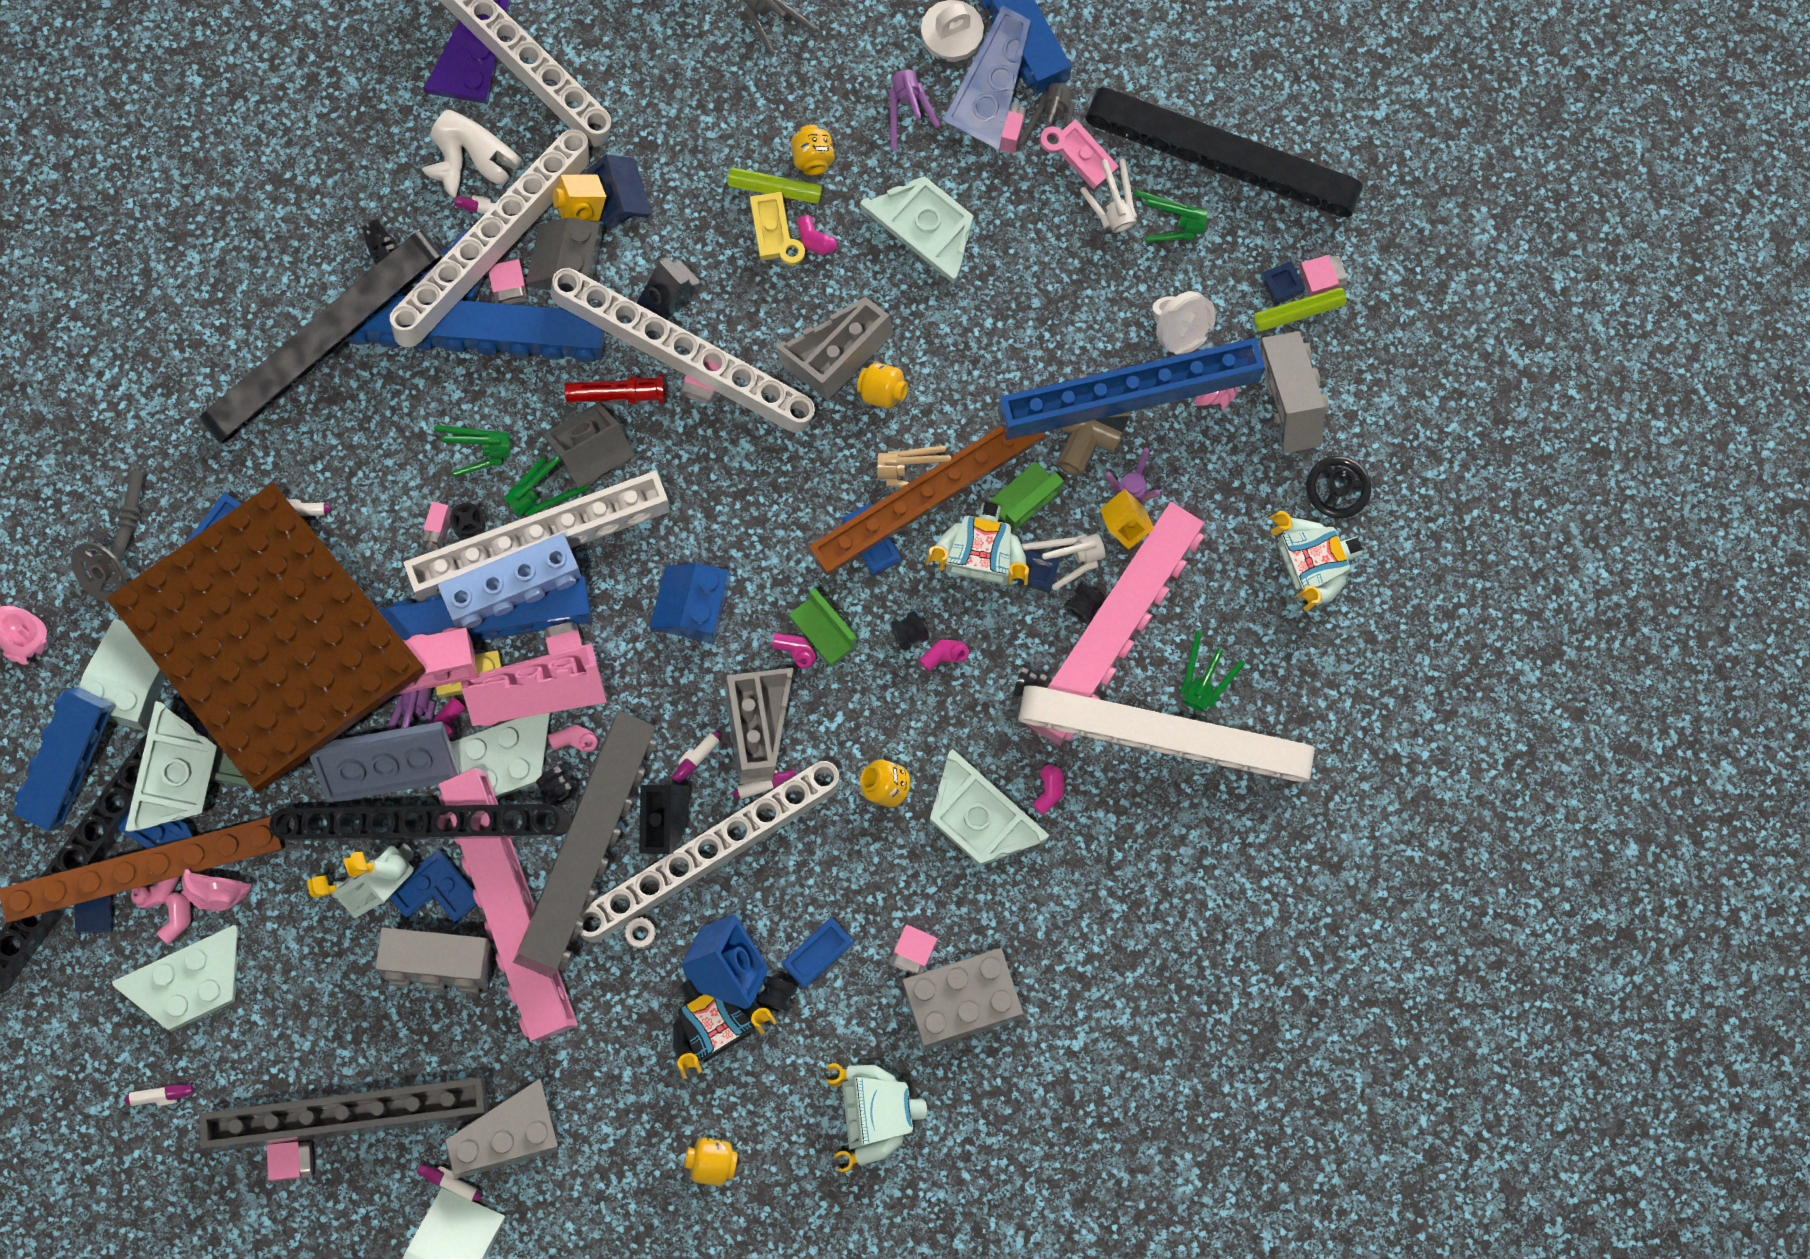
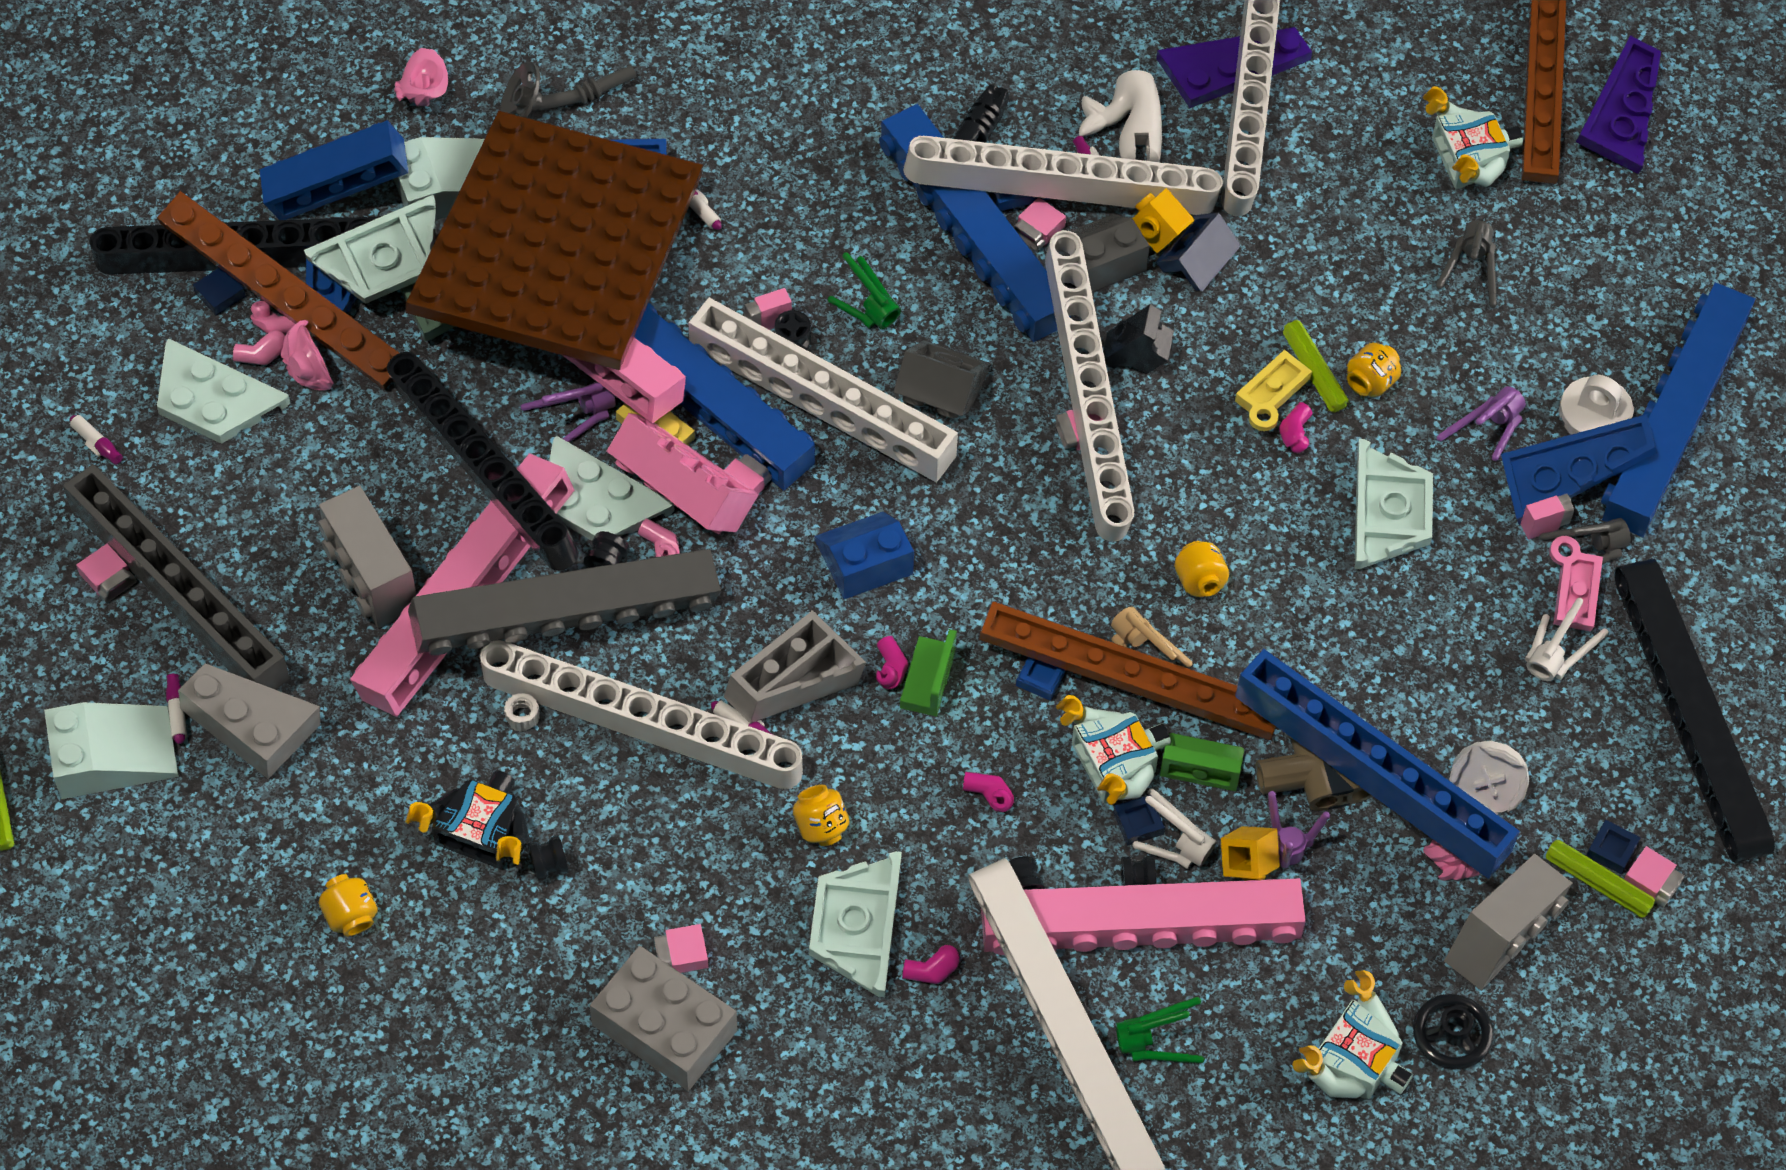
camera: 55 degrees right, 15 degrees down
black beam [199,230,444,445] -> none
light aqua torso [307,843,414,918] -> none
sand blue tile [309,721,460,803] -> none
blue tile [389,849,478,924] -> none
dark pink arm [432,697,465,739] -> none
light blue brick [437,533,581,629] -> none
green plant [504,457,589,517] -> none
red pin [565,374,665,405] -> none
black slope [639,785,689,854] -> none
piece [670,732,720,785] -> none
blue slope [681,914,769,1009] -> none
light grey wedge [775,297,894,401] -> none
blue tile [781,917,855,990] -> none
light aqua torso [826,1063,927,1172] -> none
black wheel [889,610,929,652] -> none
green plant [1134,190,1207,243] -> none

